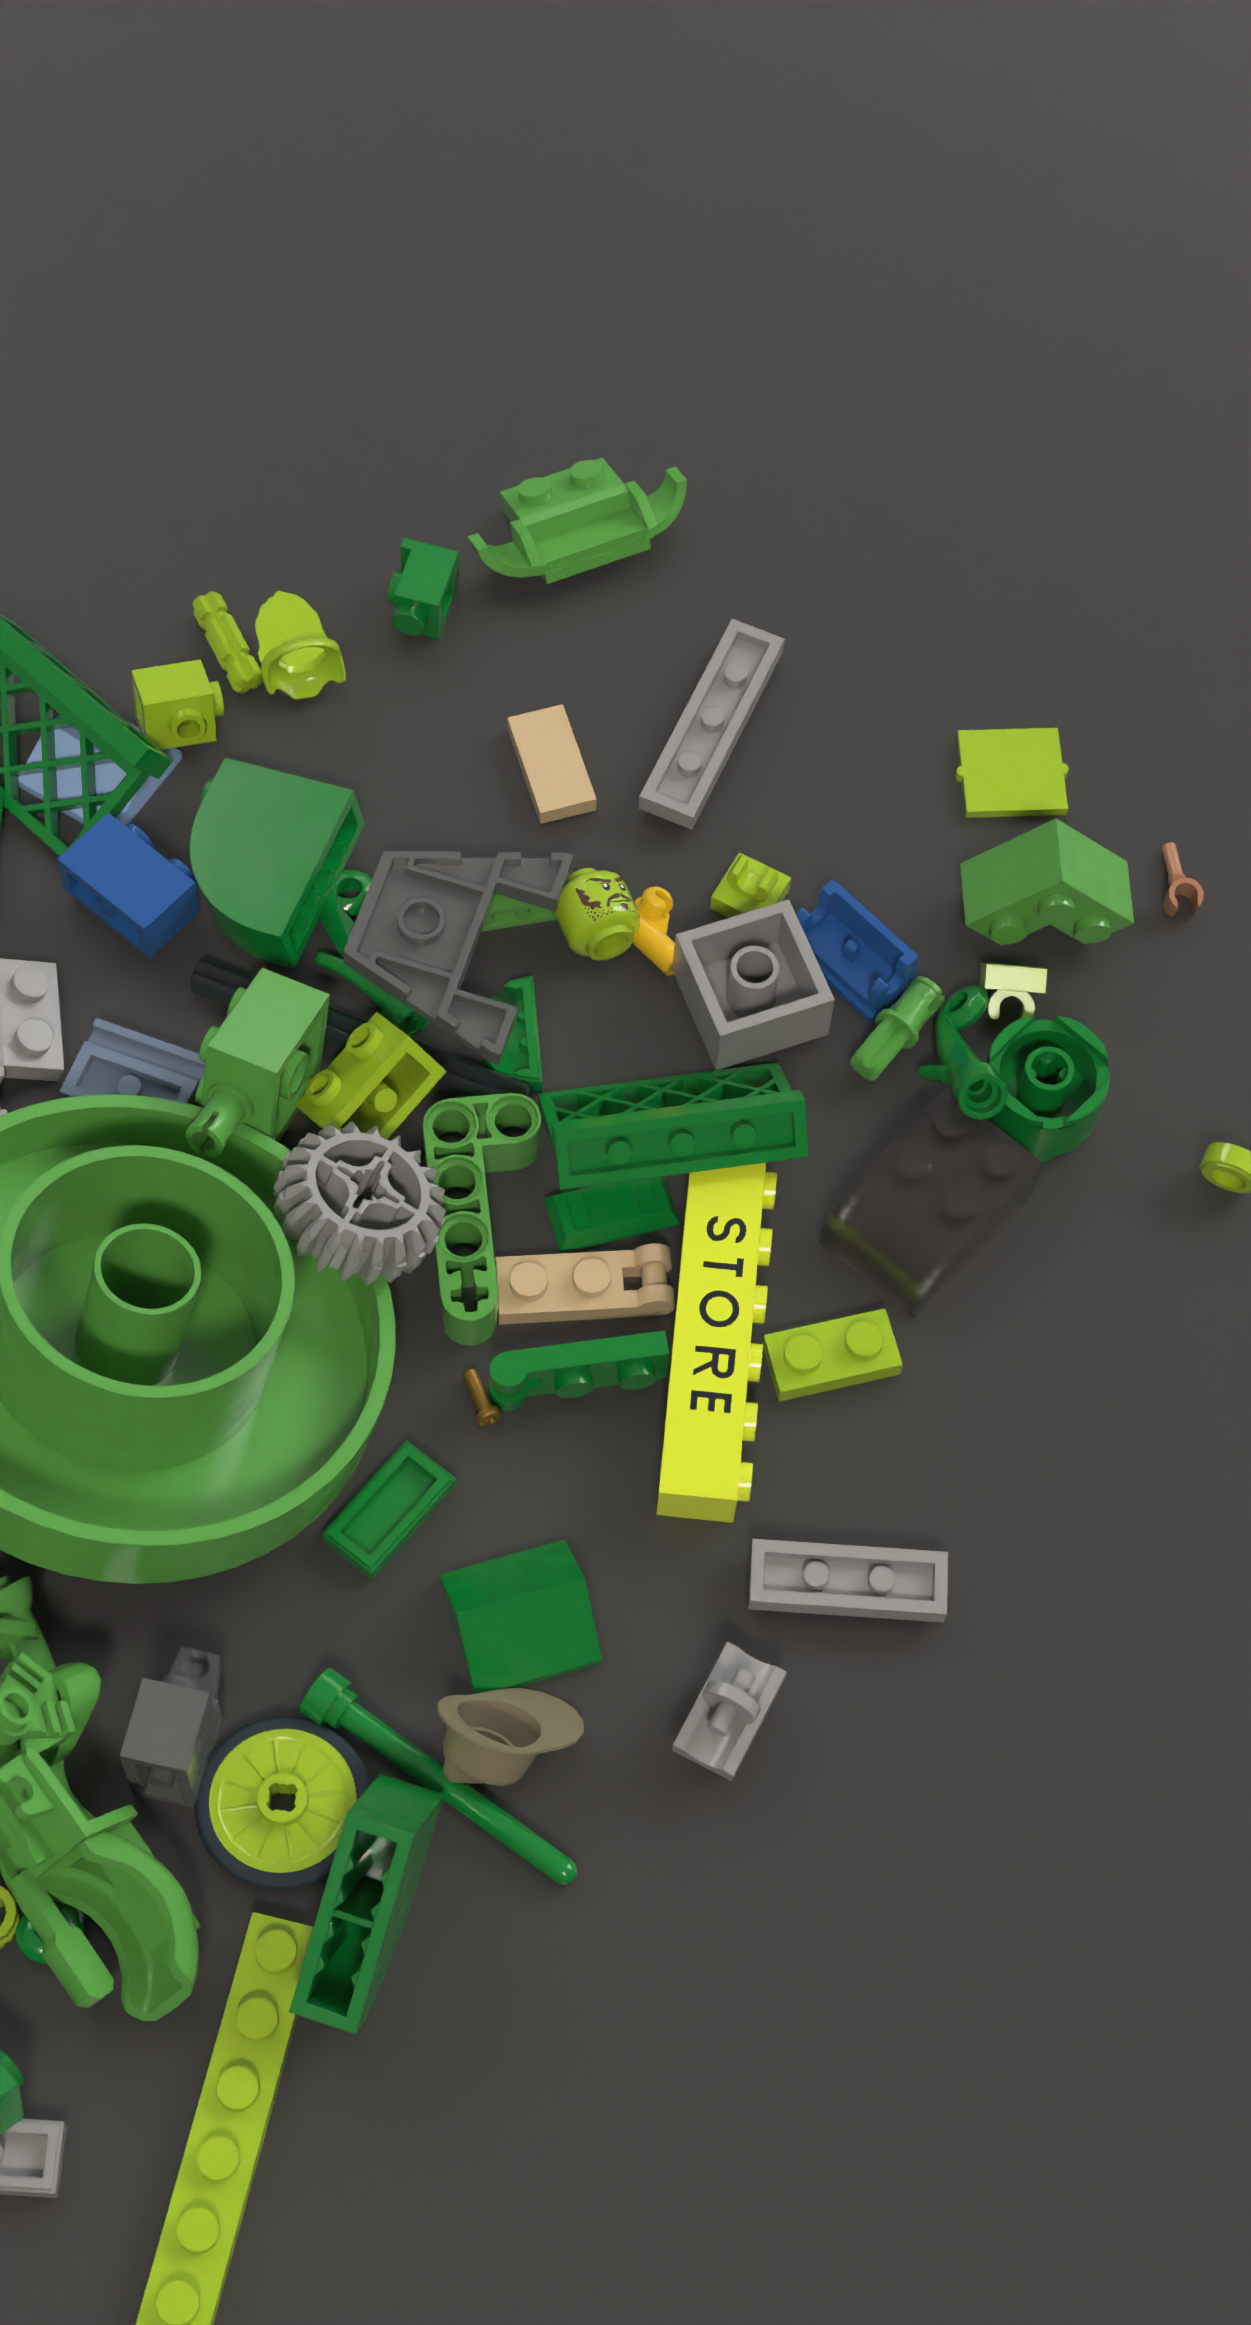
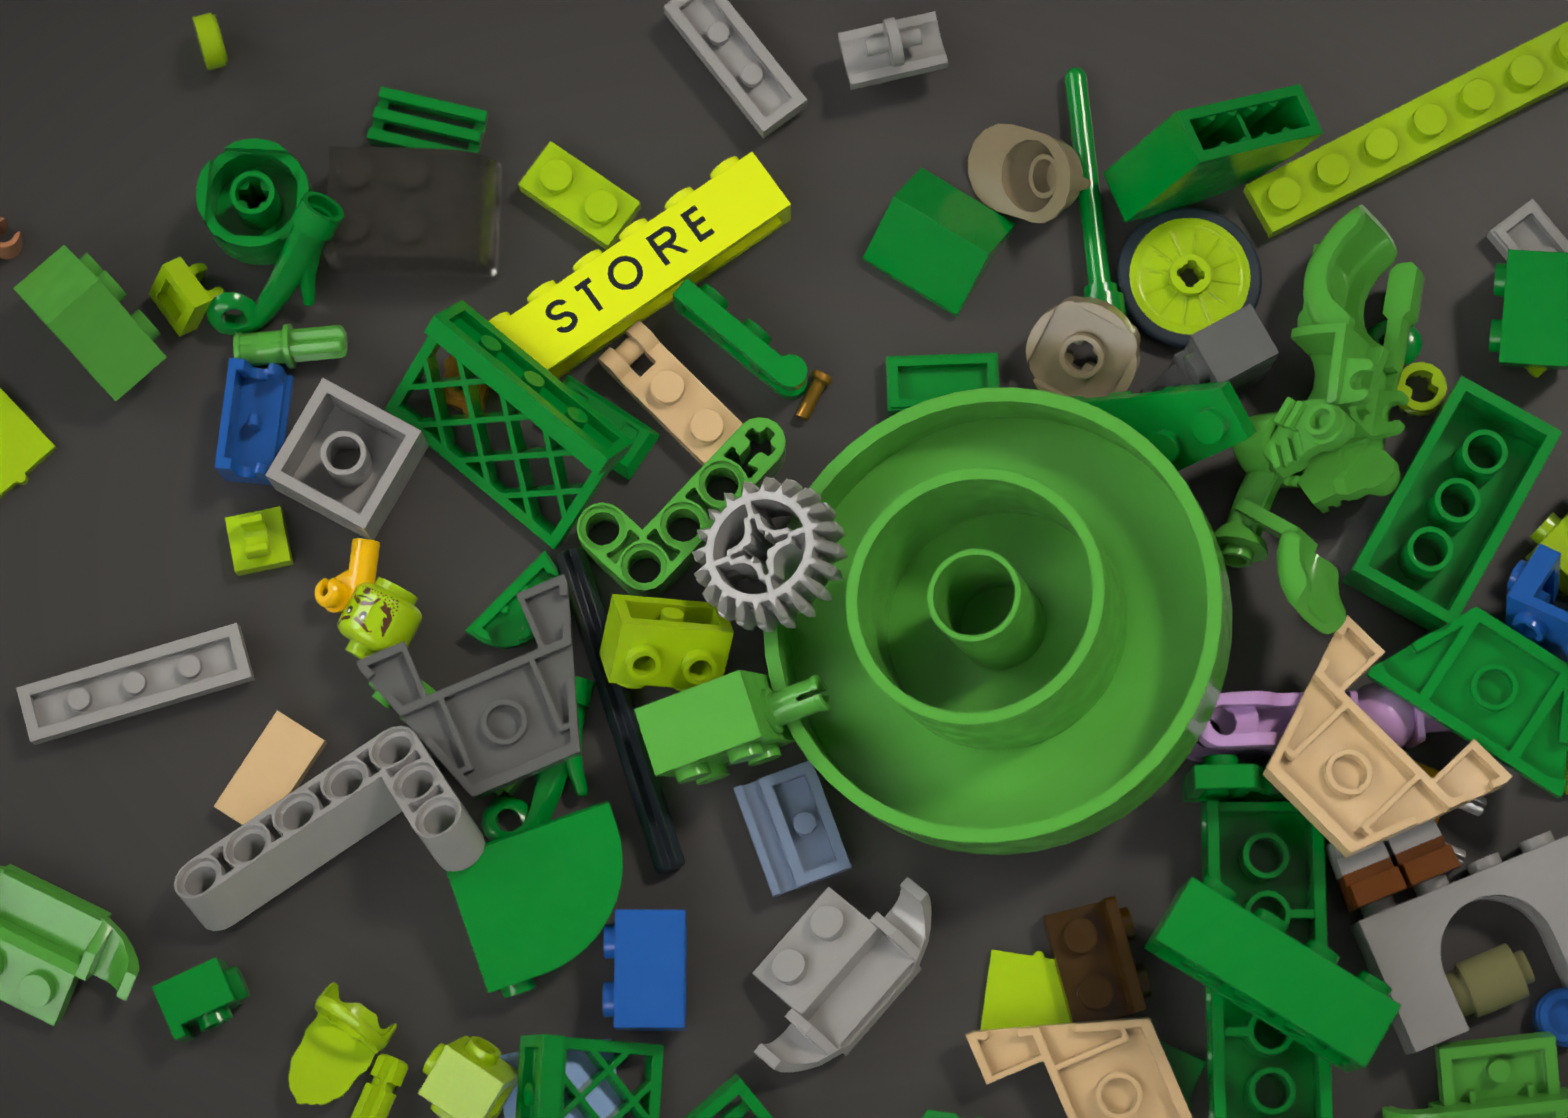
camera: 125 degrees left, 15 degrees up
none -> light grey beam [174,726,485,931]
none -> green tile [367,86,489,168]
none -> dark tan plate [1026,296,1141,398]
none -> green wing [1072,381,1257,472]

